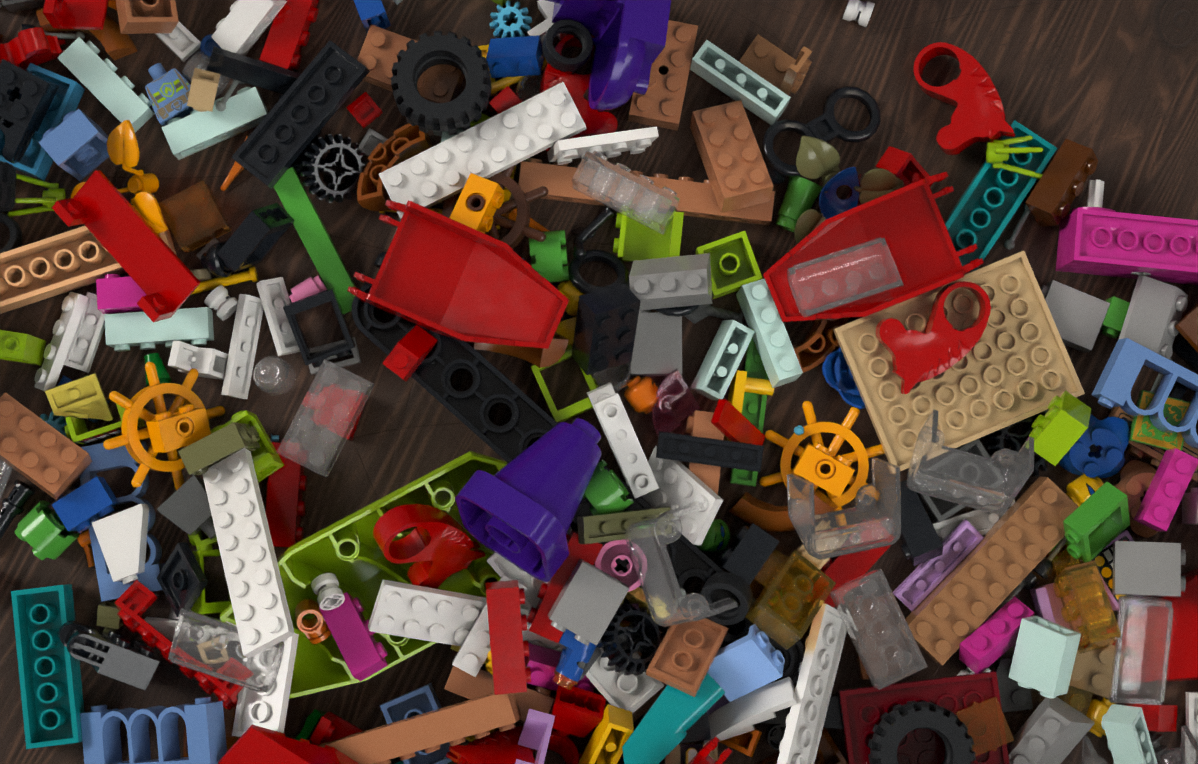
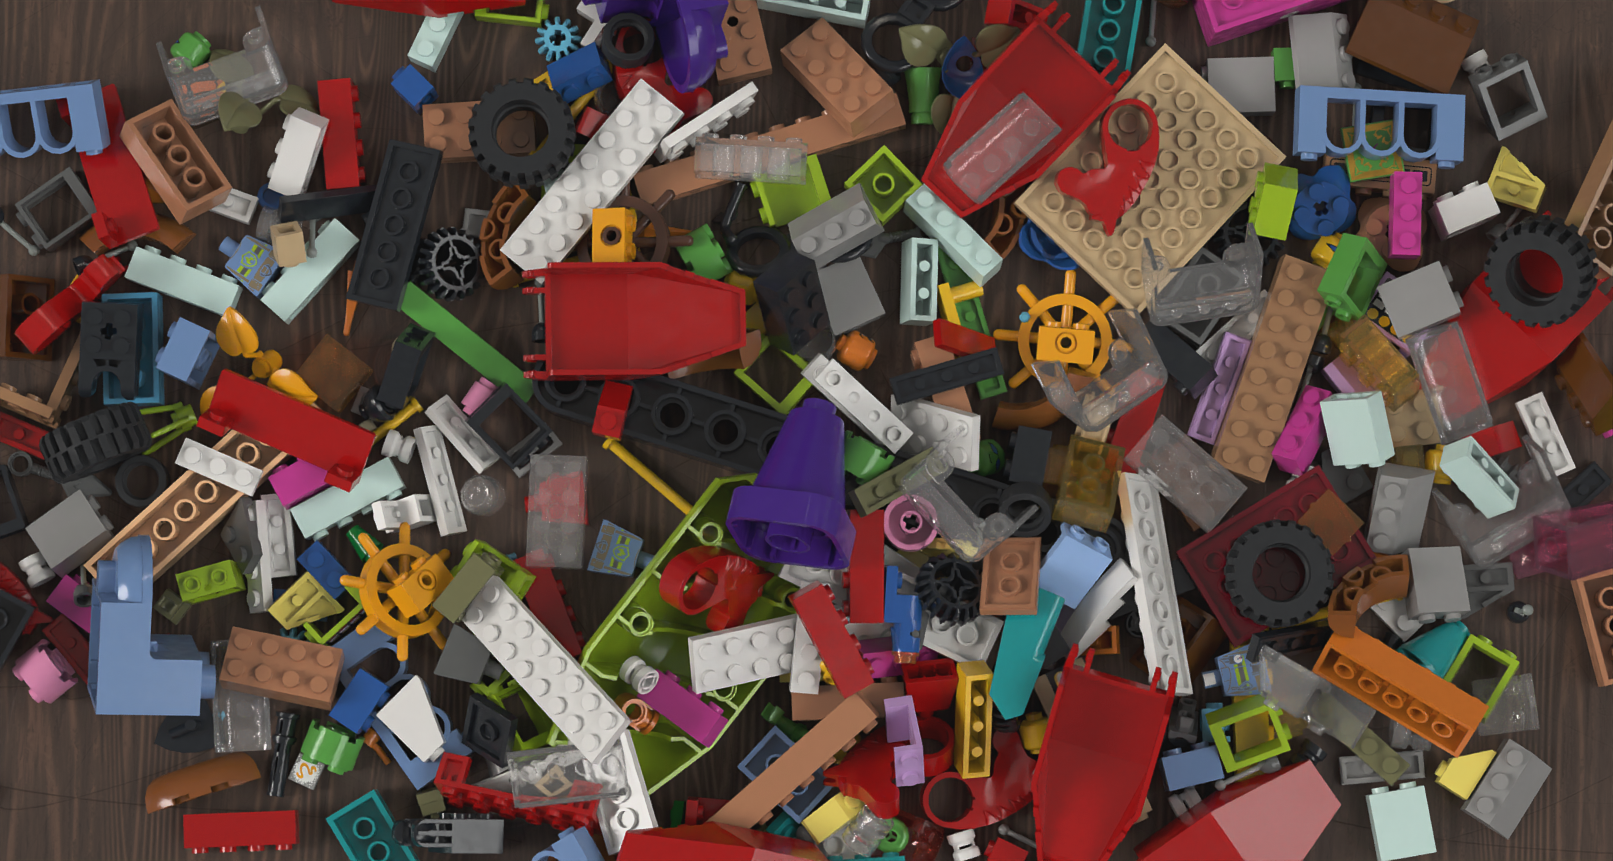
camera: 20 degrees left, 0 degrees up
red plate [346,92,383,129] -> none
light grey brick [548,558,630,646] -> none
clear pink brick [652,369,700,437] -> none
none -> white plate [175,438,264,497]
none -> dark grey wing [220,497,263,574]
none -> tile [288,753,326,790]
none -> blue brick [297,540,353,601]
none -> medium blue torso [587,519,655,578]
none -> yellow bar [602,438,693,515]
none -> bright green piece [761,702,810,743]

